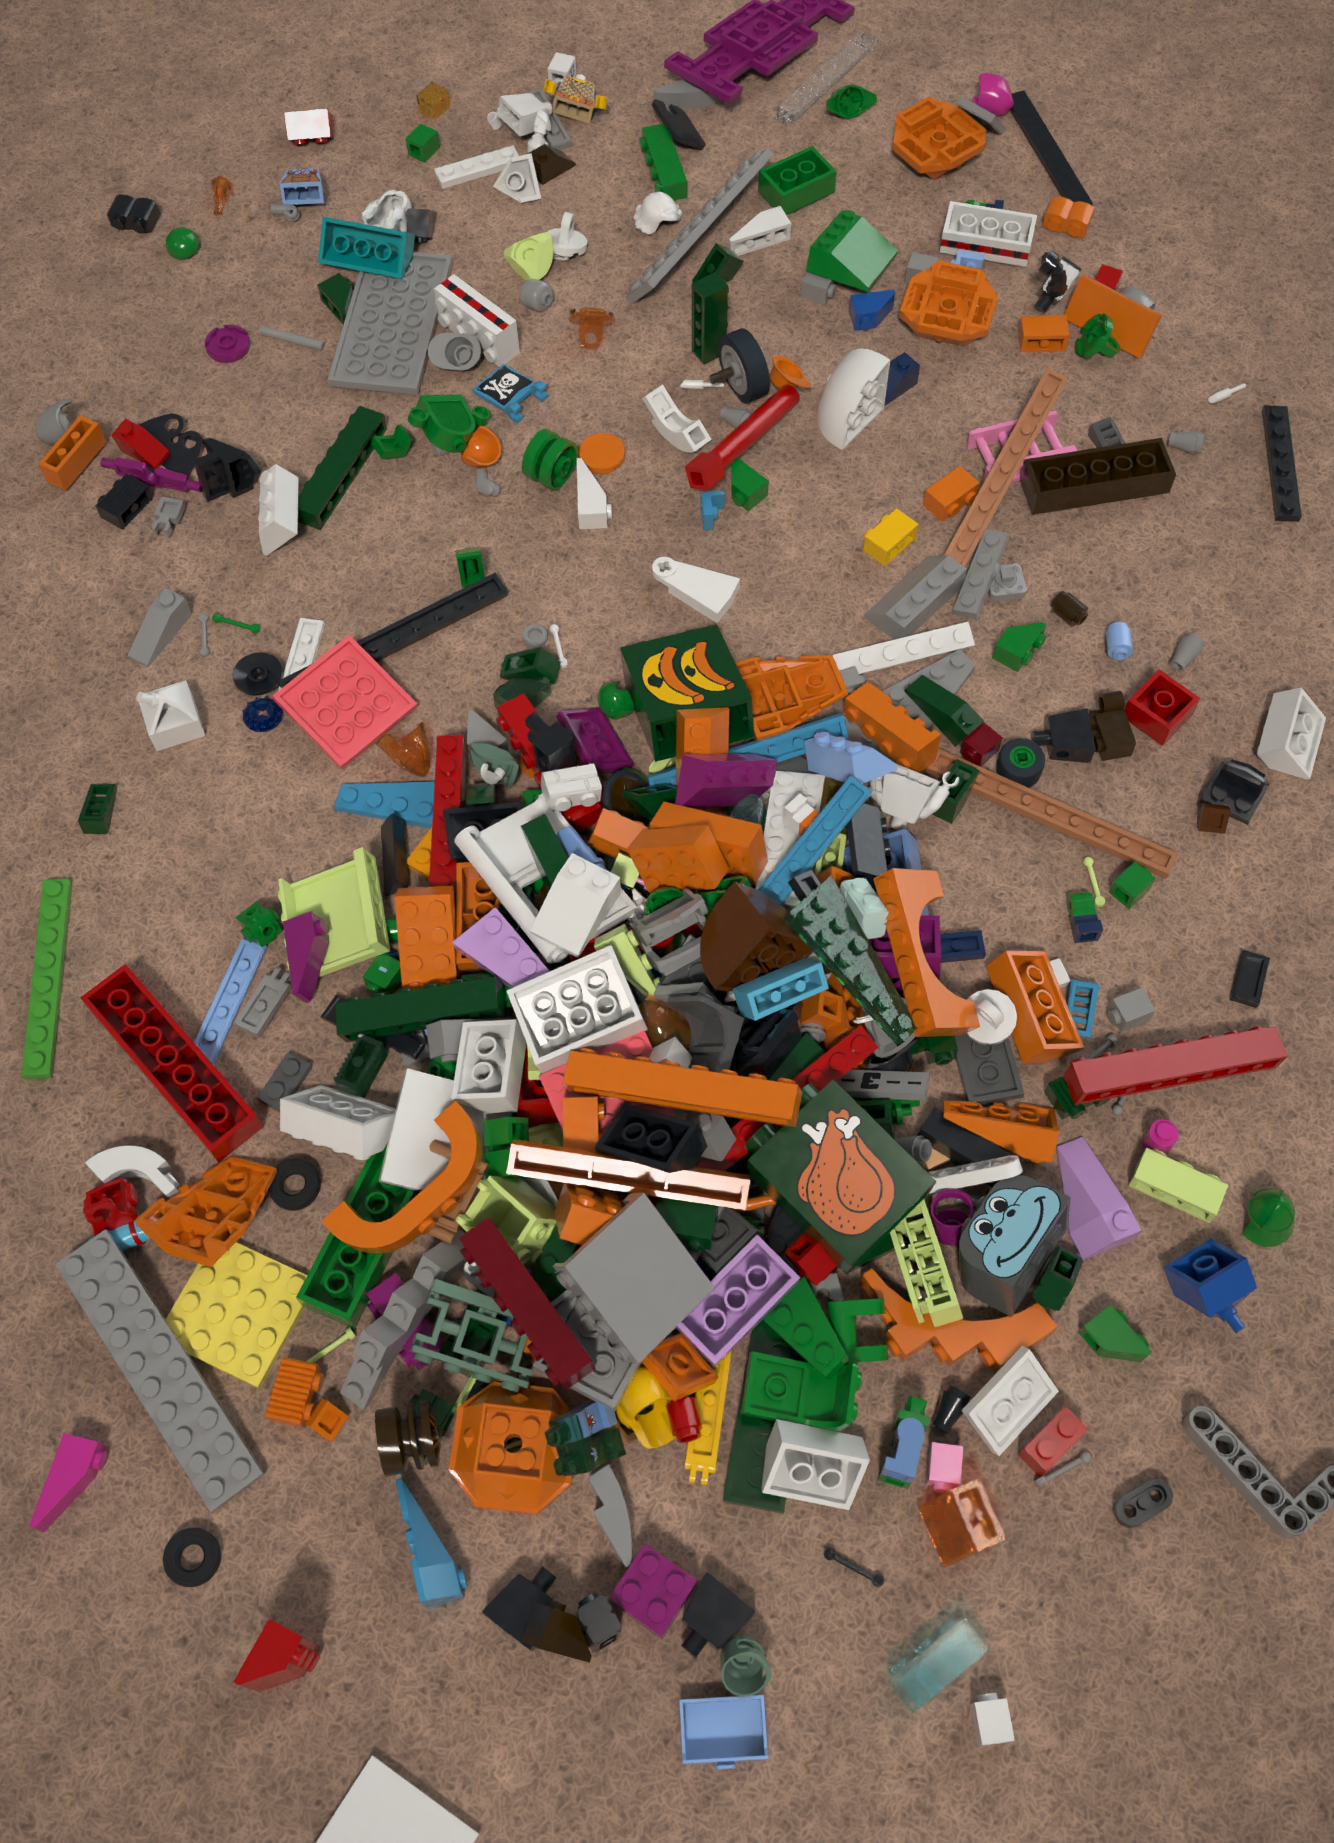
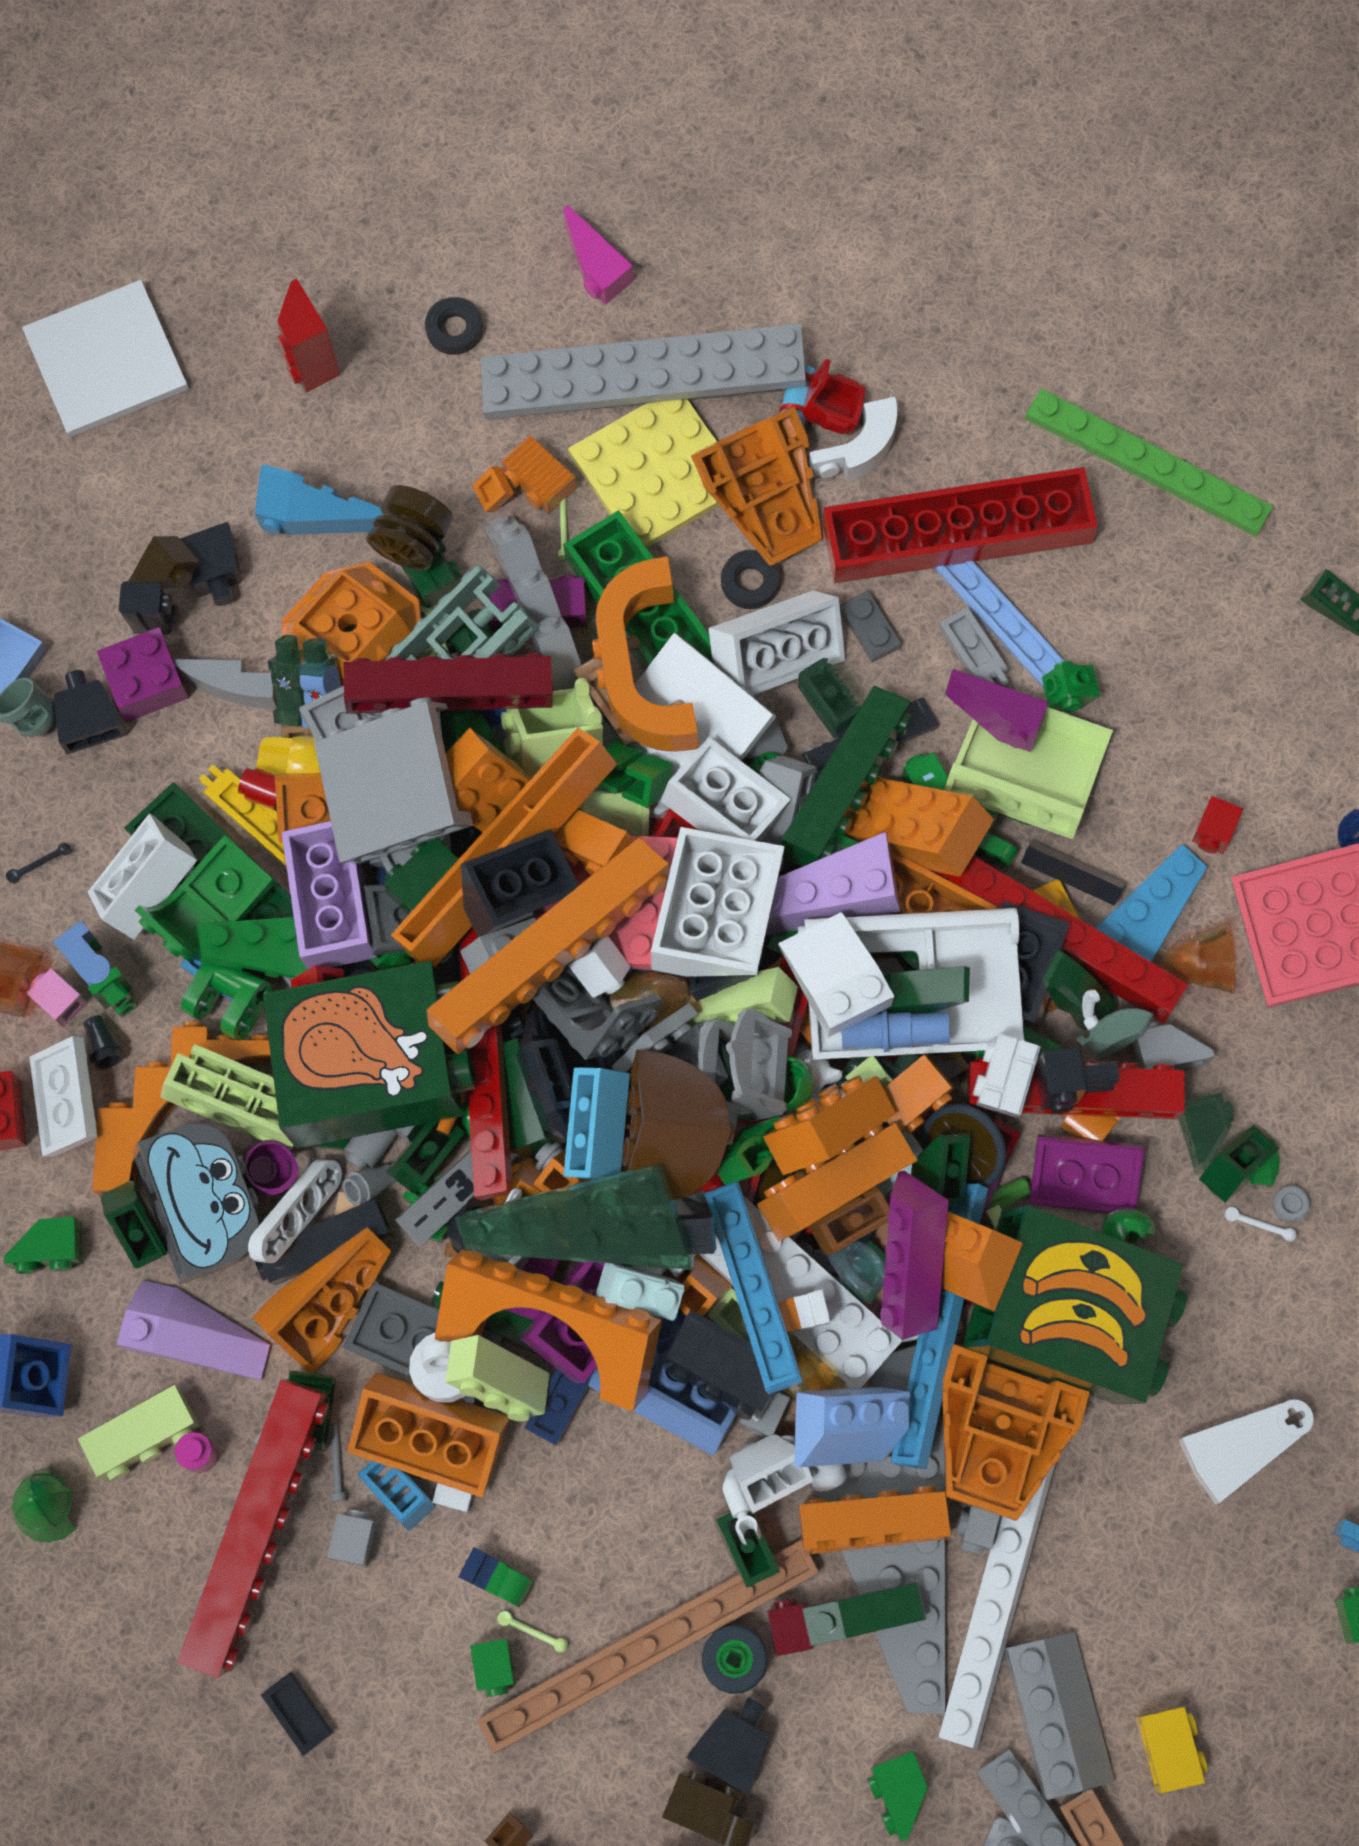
camera: 125 degrees right, 10 degrees up
none -> yellowish green brick [445,1335,550,1421]
none -> red brick [1192,795,1243,854]

